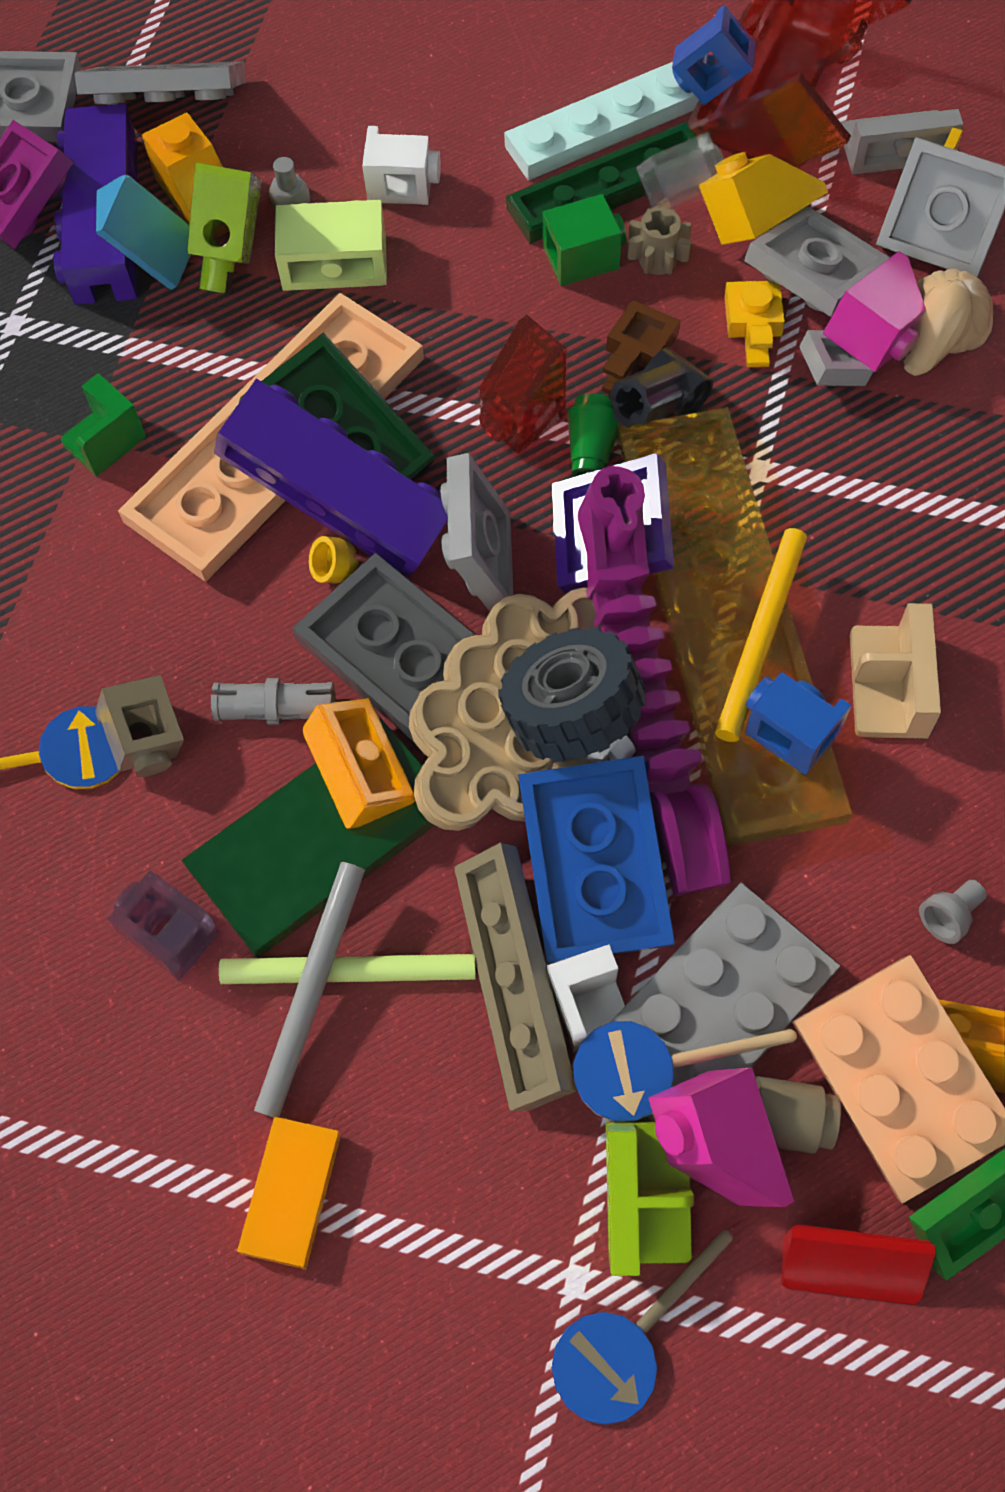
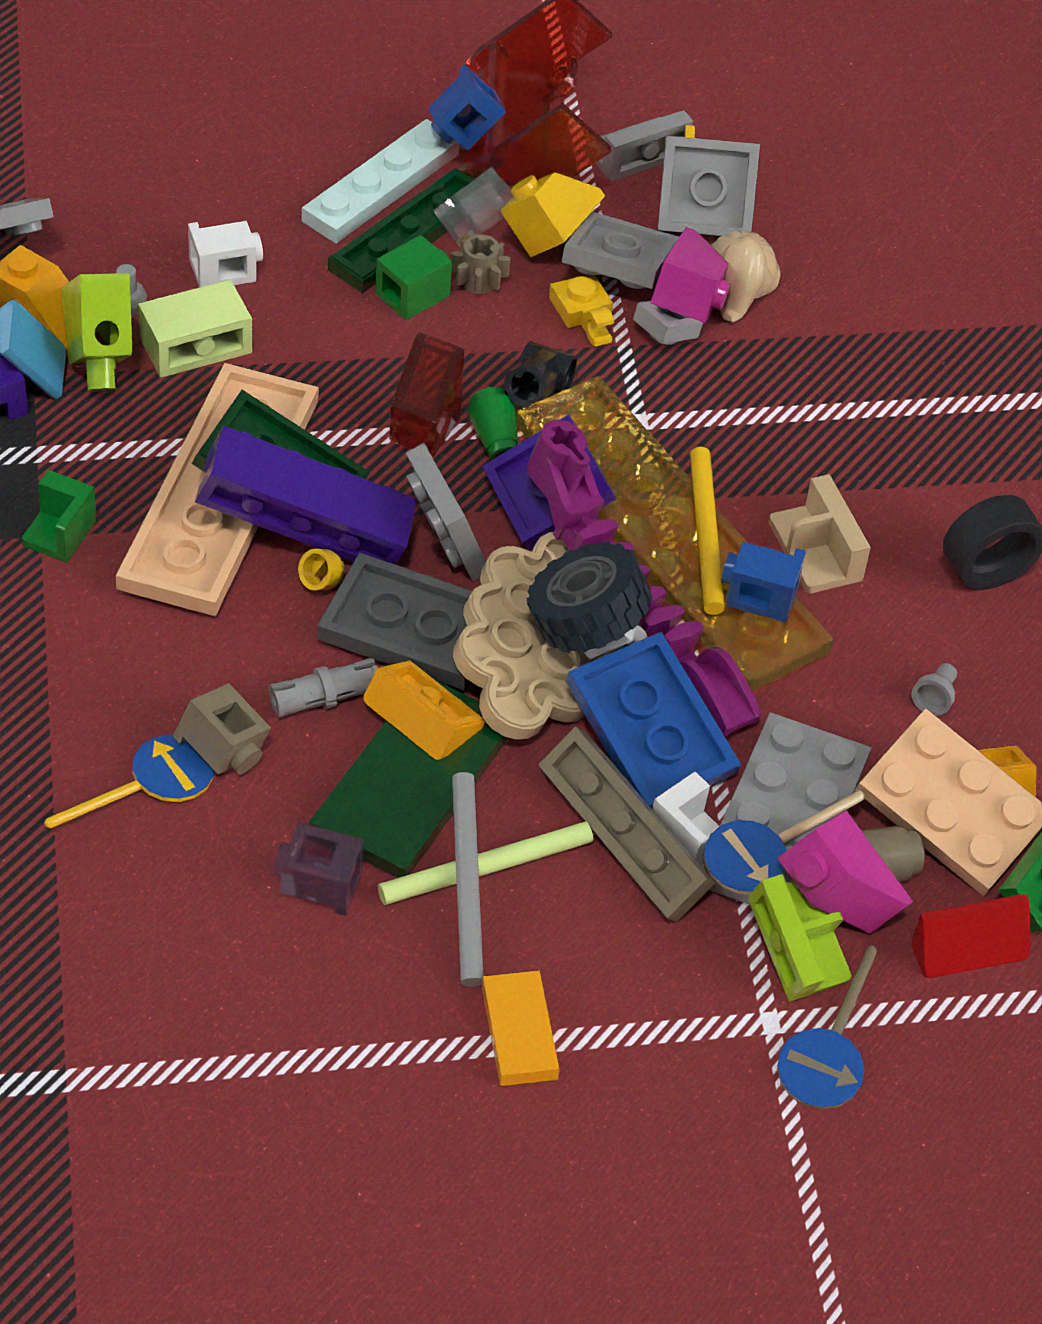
camera: 30 degrees left, 15 degrees down
reddish brown plate [602,300,681,394] -> none

